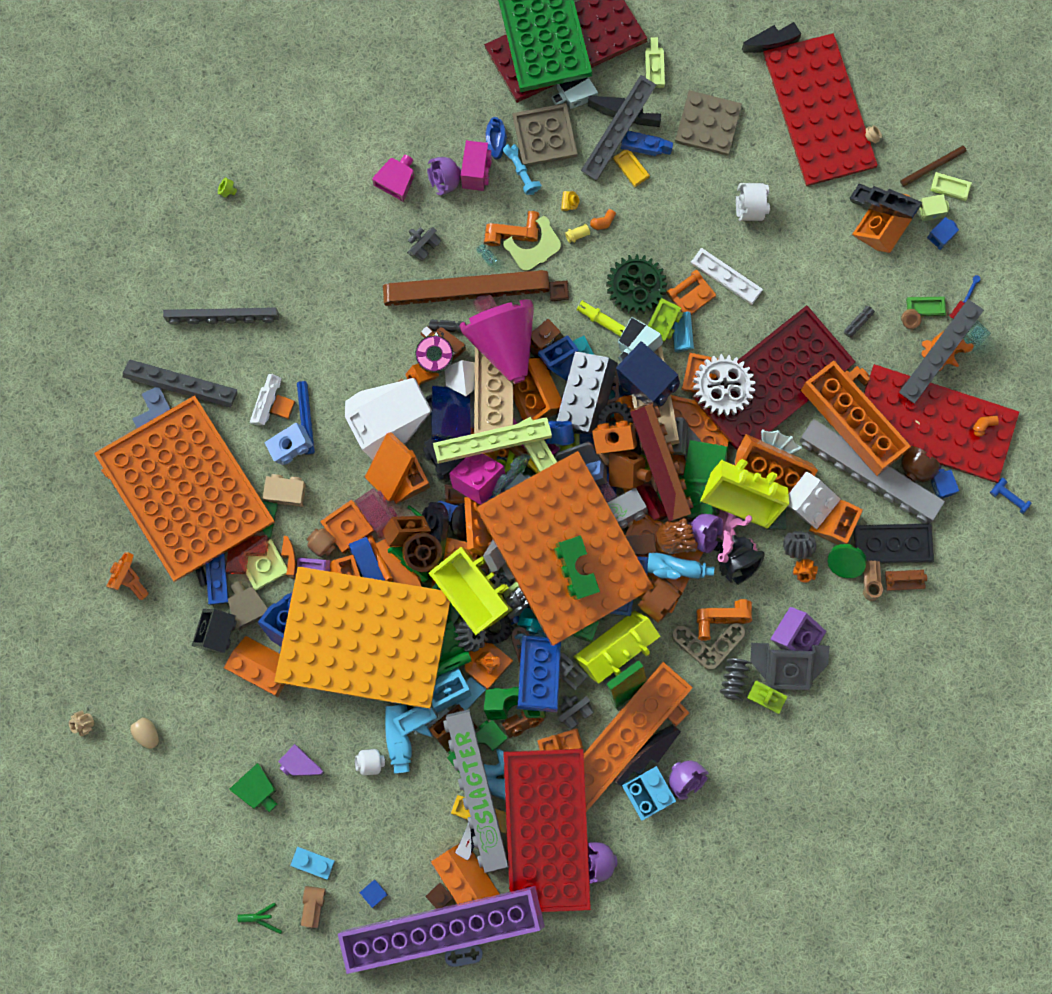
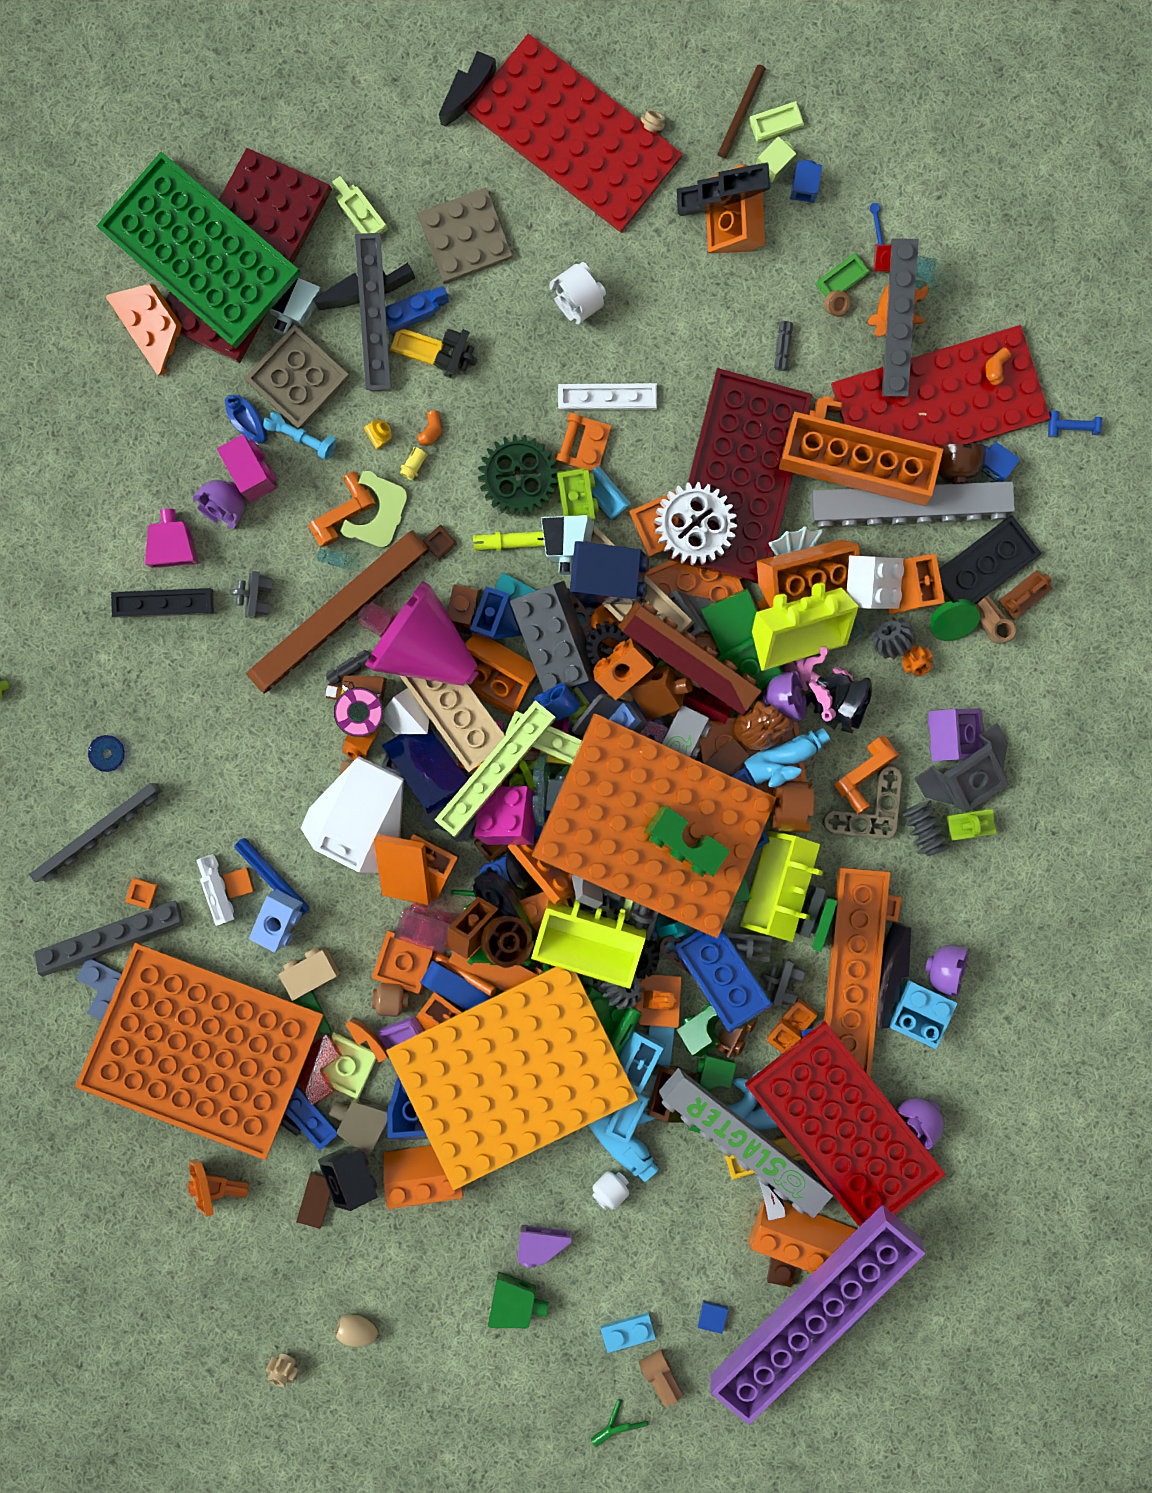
camera: 35 degrees left, 10 degrees up
none -> clear blue piece [88,735,125,772]
none -> wing [106,284,182,375]
none -> black plate [111,588,214,618]
none -> orange plate [125,877,159,909]
none -> reddish brown tile [296,1171,331,1229]
none -> pearl dark grey hips [433,329,477,378]

